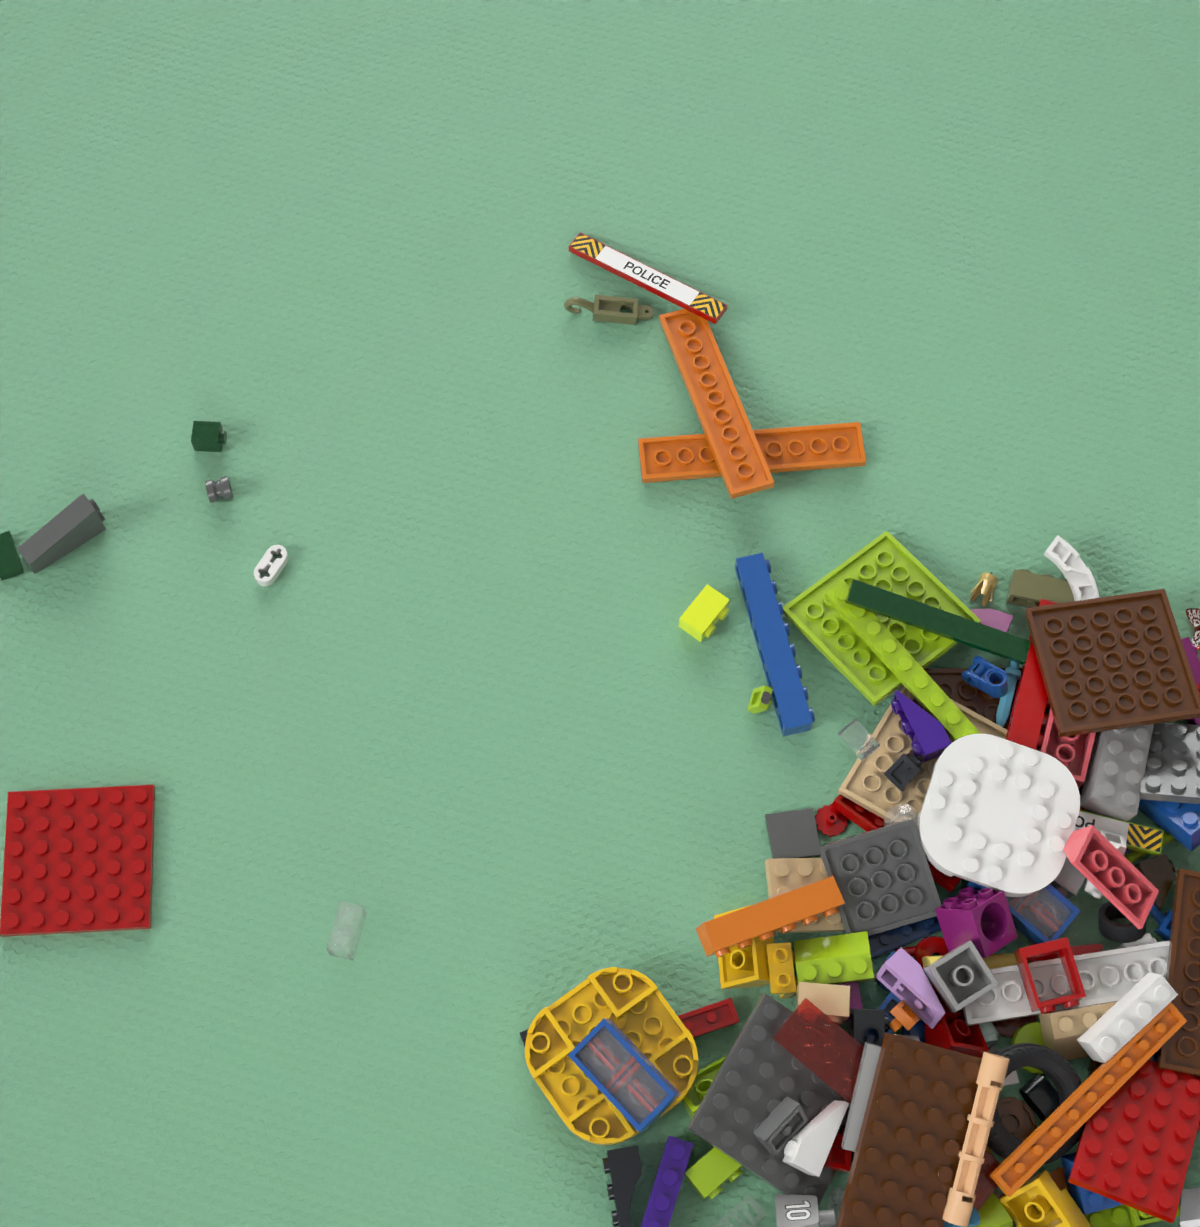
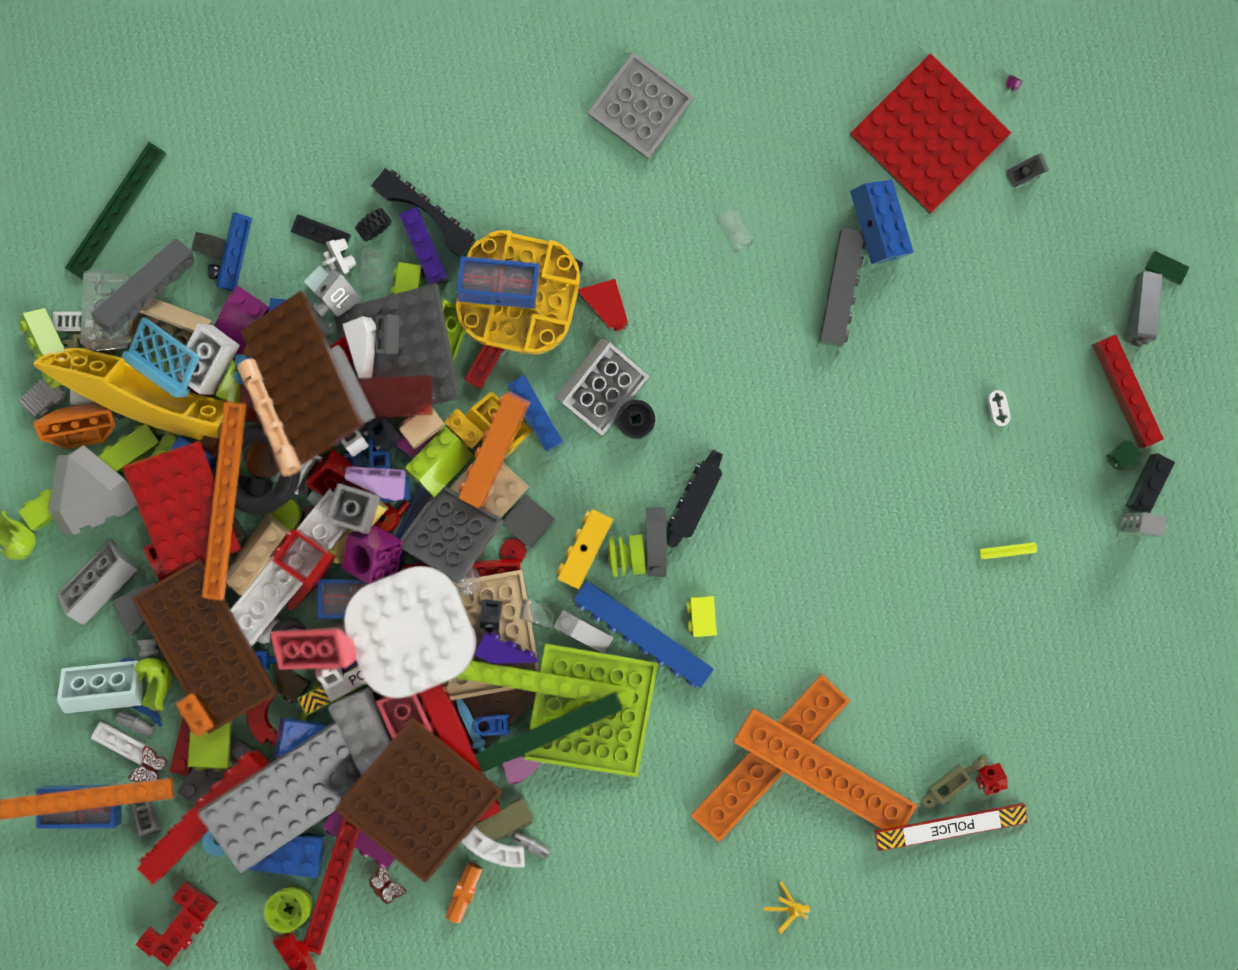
camera: 140 degrees right, 20 degrees up
dark grey wheel [205,476,233,503] -> none
lime plate [747,685,773,714] -> none
orange tile [889,1000,920,1032] -> none
pearl gold piece [970,572,998,607] -> none
white brick [1077,973,1178,1063] -> none
none -> orange piece [445,862,483,923]
none -> blue brick [508,375,564,452]
none -> light grey pin [511,831,551,860]
none -> light grey slope [553,609,613,653]
none -> light grey slope [554,338,650,436]
none -> yellow brick [556,509,613,589]
none -> red slope [578,279,628,332]
none -> light grey plate [588,52,694,160]
none -> lime wheel [607,534,646,577]
none -> black brick [617,400,655,440]
none -> dark grey arch [646,507,667,577]
none -> black hinge [667,450,723,548]
none -> yellow plant [763,882,810,934]
none -> dark grey brick [819,228,866,347]
none -> blue brick [850,180,914,265]
none -> red brick [976,763,1008,795]
none -> neon yellow axle [979,543,1037,559]
none -> dark grey slope [1007,153,1049,188]
none -> red brick [1092,334,1164,448]
none -> light grey brick [1120,512,1167,536]
none -> black brick [1125,453,1175,513]

